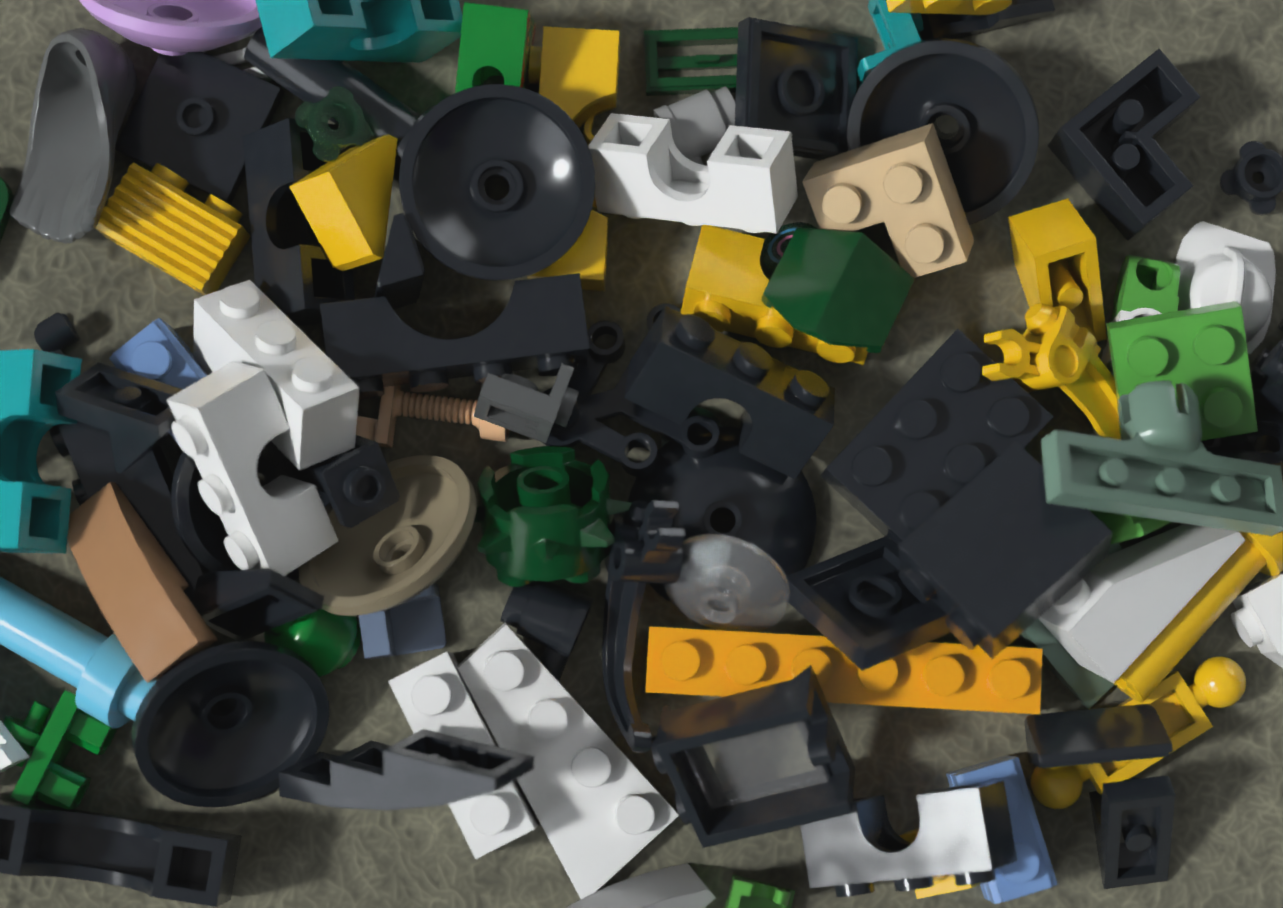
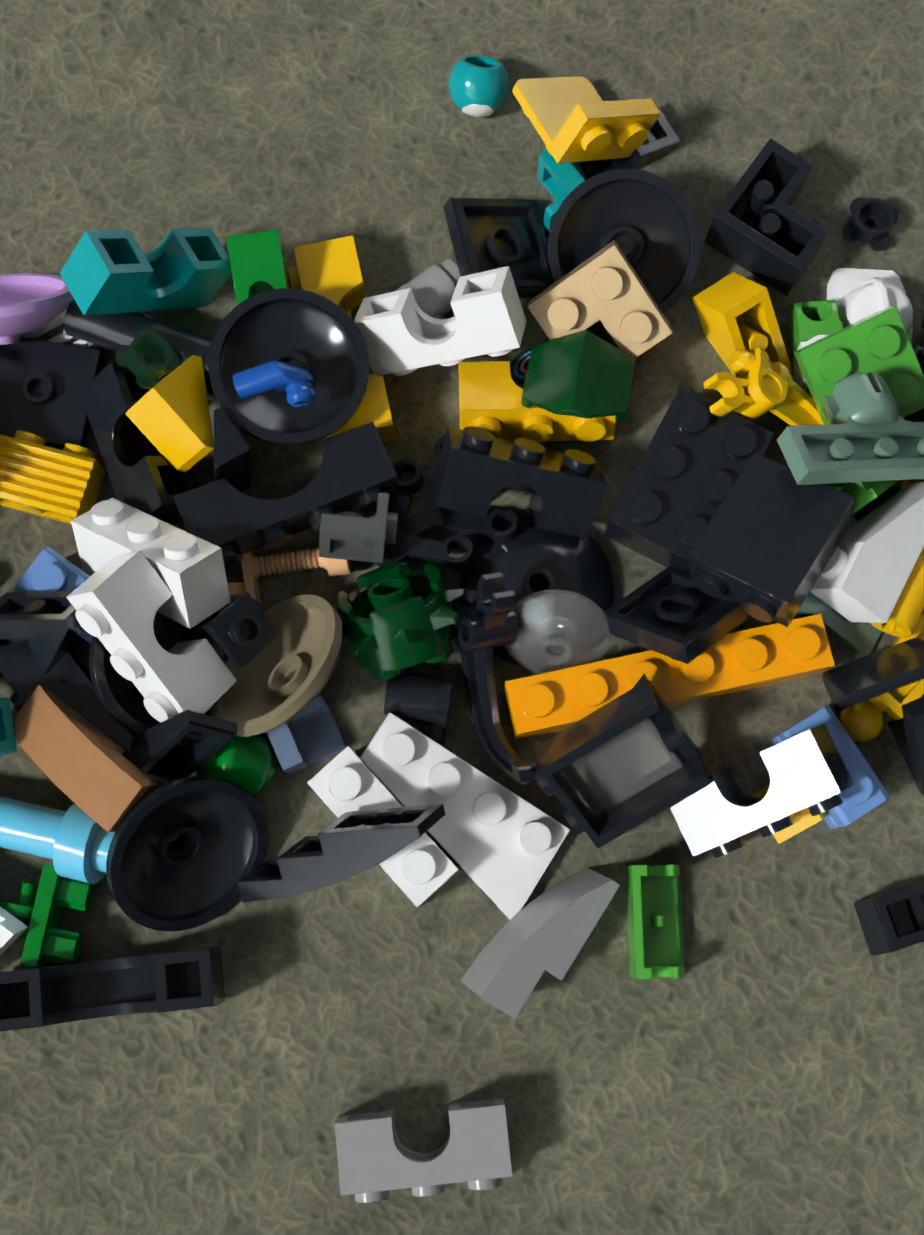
camera: 15 degrees left, 5 degrees down
dark green tile [644,27,738,96] -> none
none -> blue arm [233,360,316,407]

